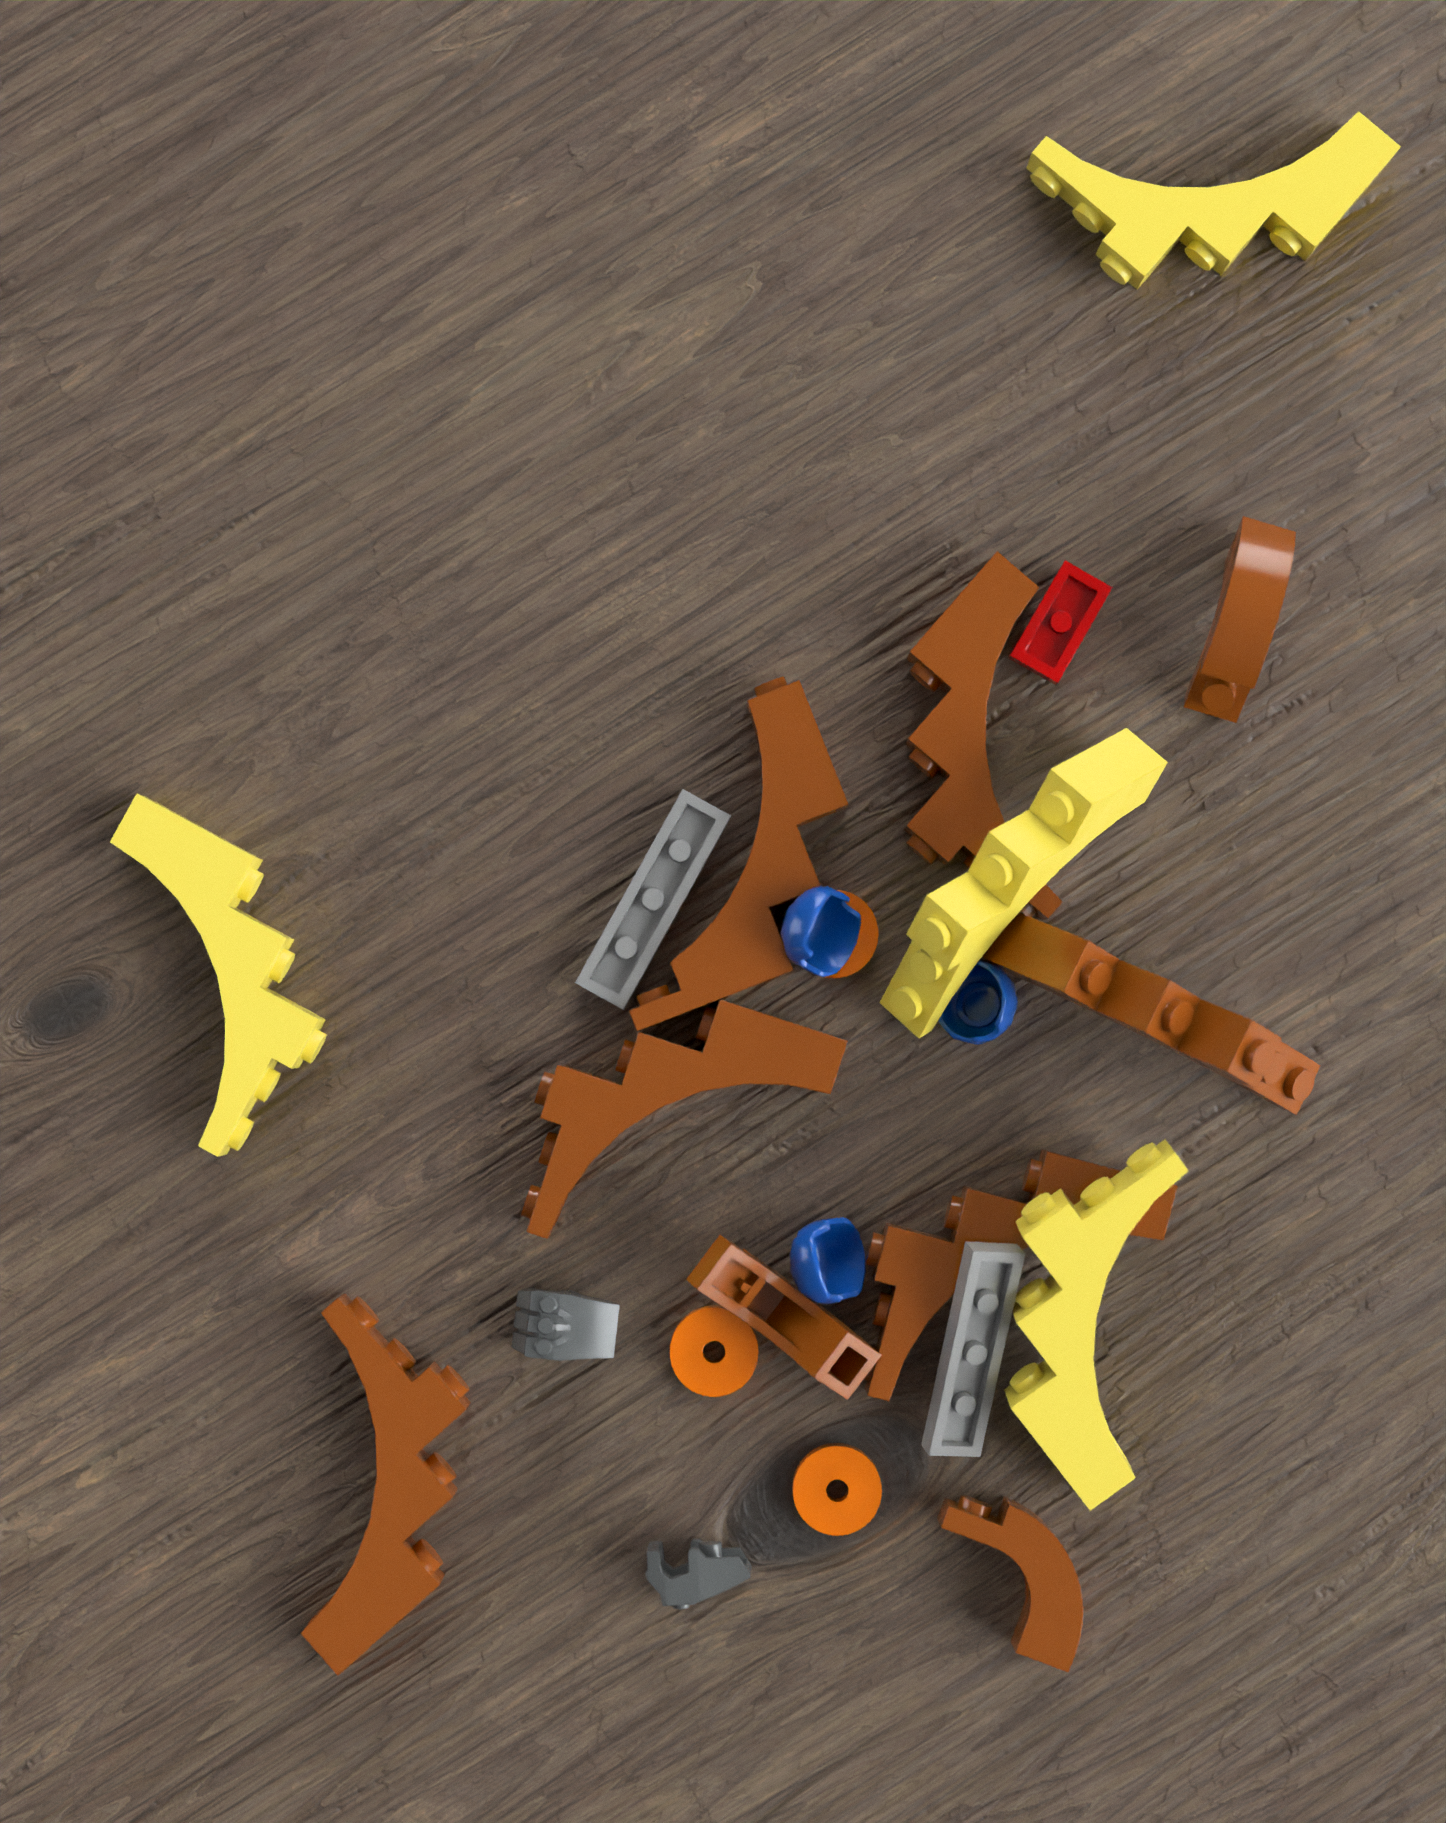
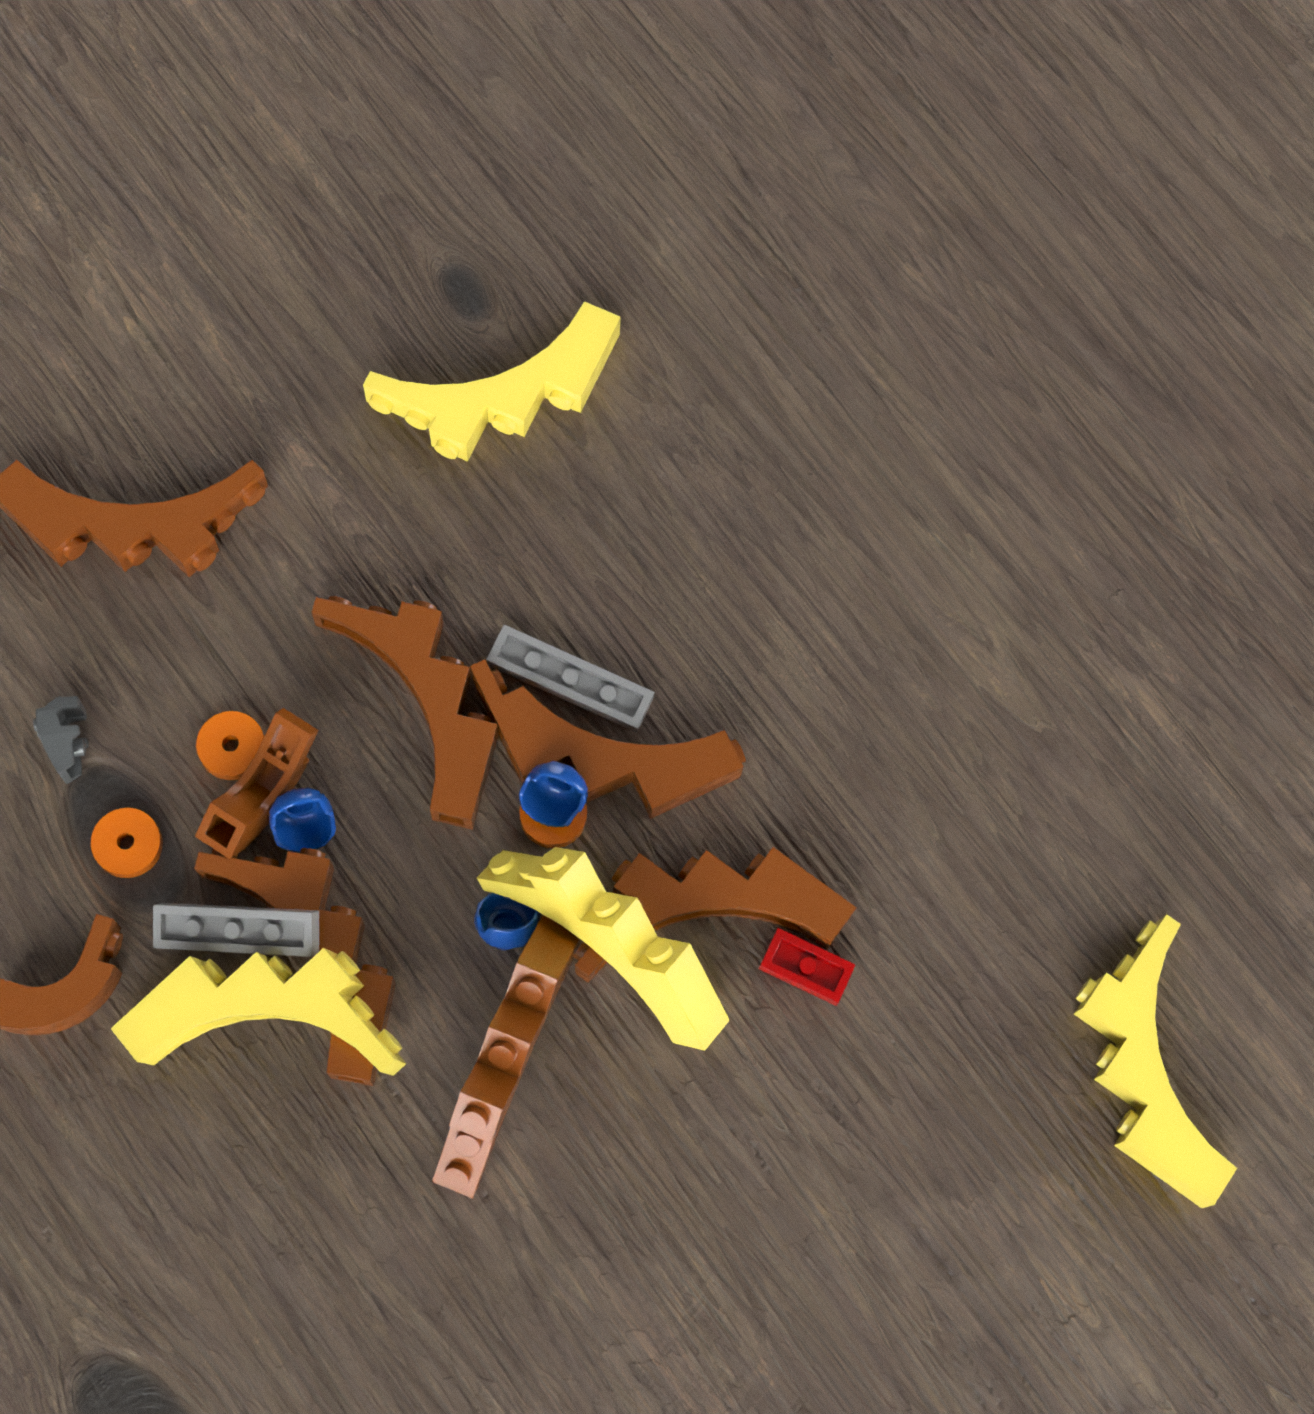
camera: 75 degrees right, 15 degrees down
dark grey hand [511,1287,620,1361] -> none
dark orange arch [1184,516,1296,723] -> none

